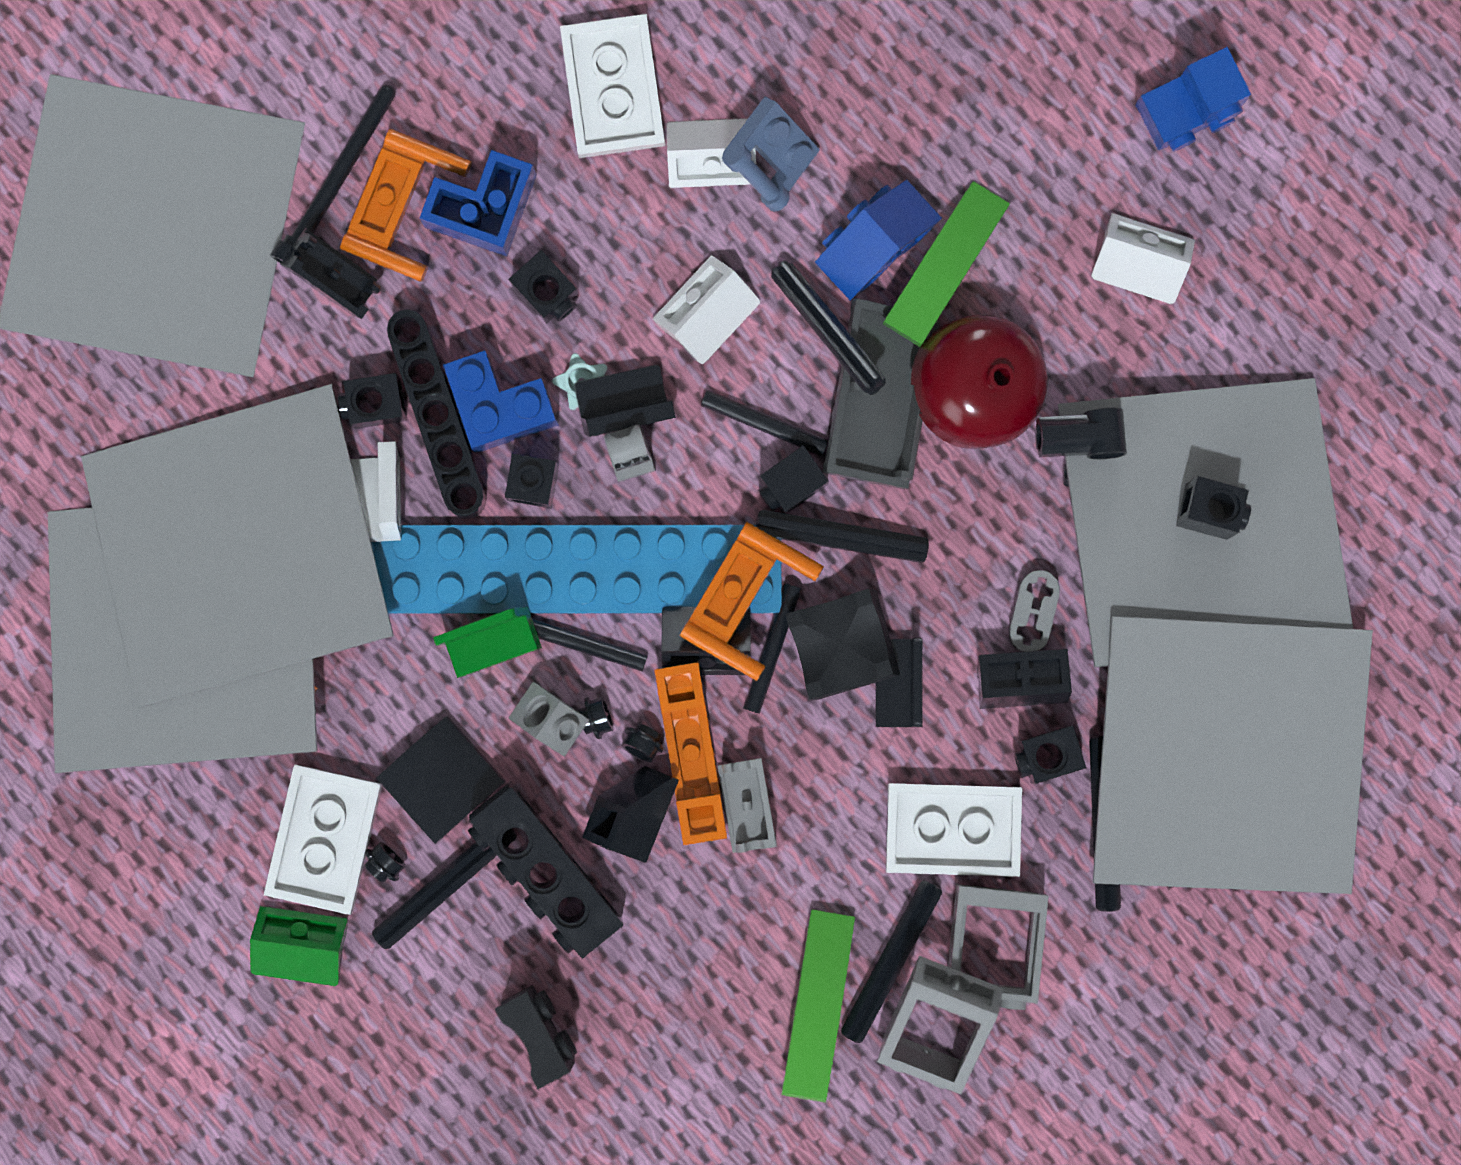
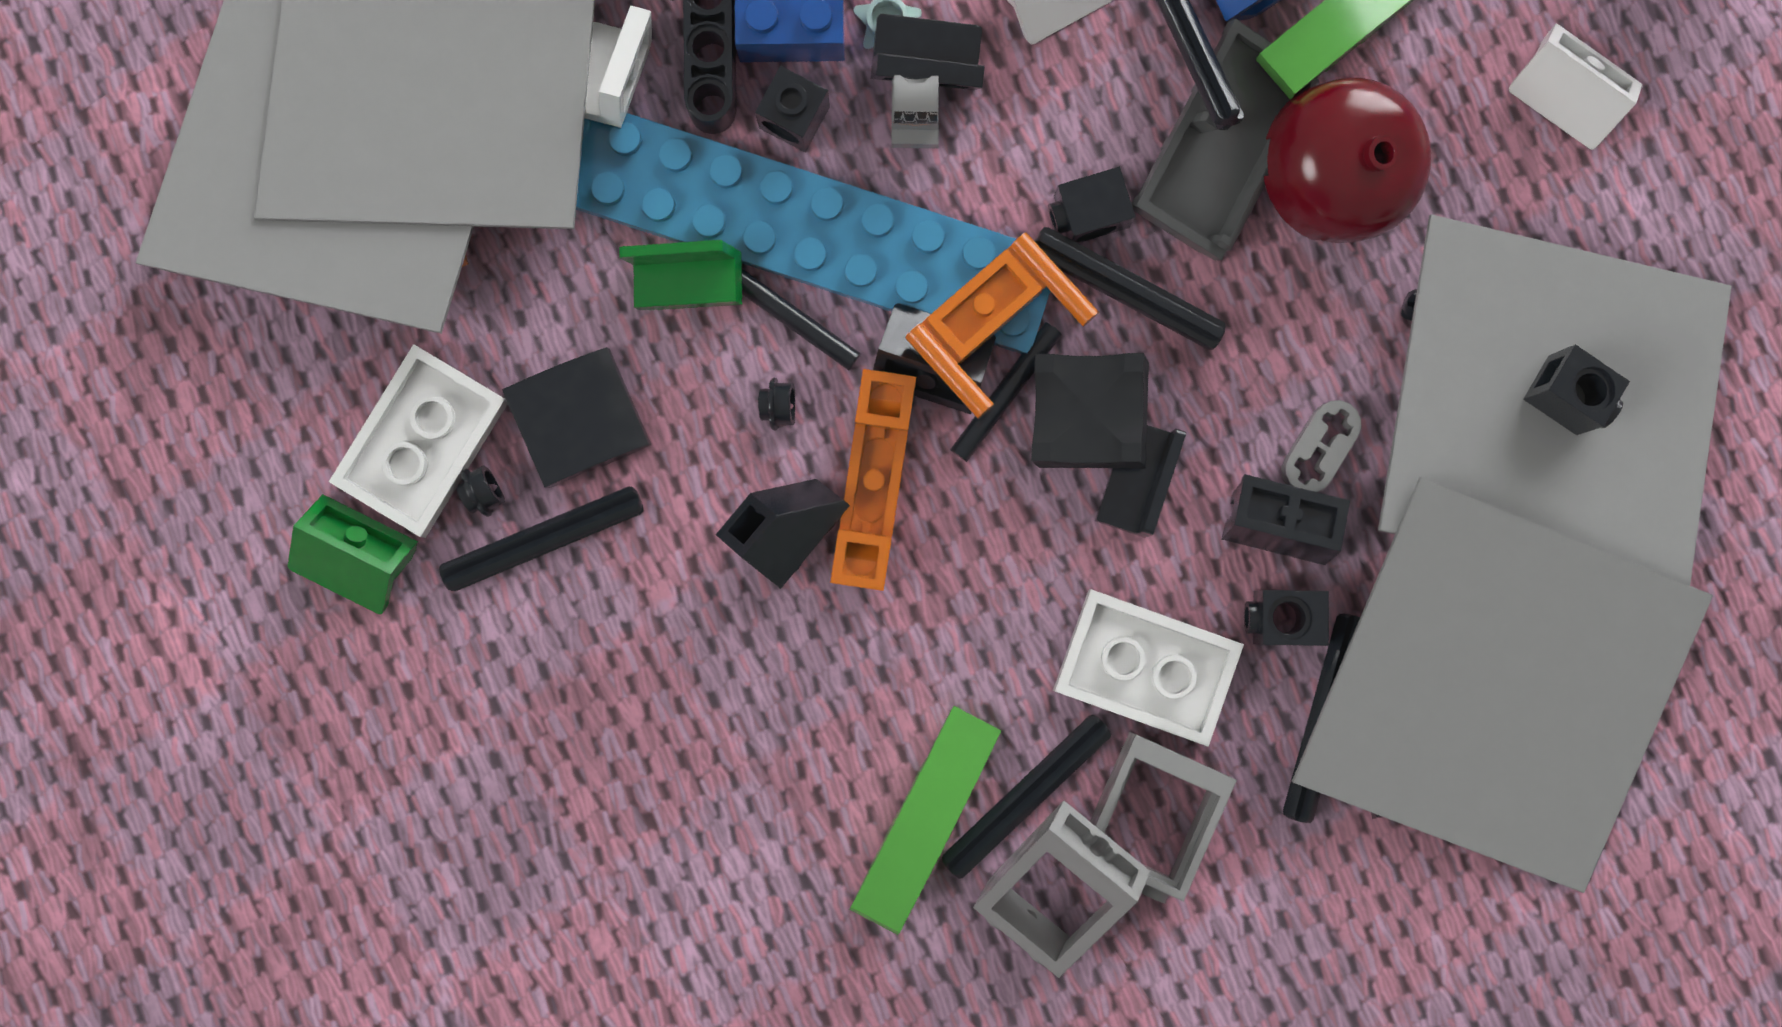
camera: 15 degrees right, 0 degrees up
black brick [468,781,624,959] -> none
black brick [495,985,577,1090] -> none
light grey brick [508,682,589,757] -> none
black plate [621,724,664,763] -> none
black bar [701,390,829,456] -> none
light grey hinge [718,758,777,853] -> none
black piece [1035,408,1127,460] -> none

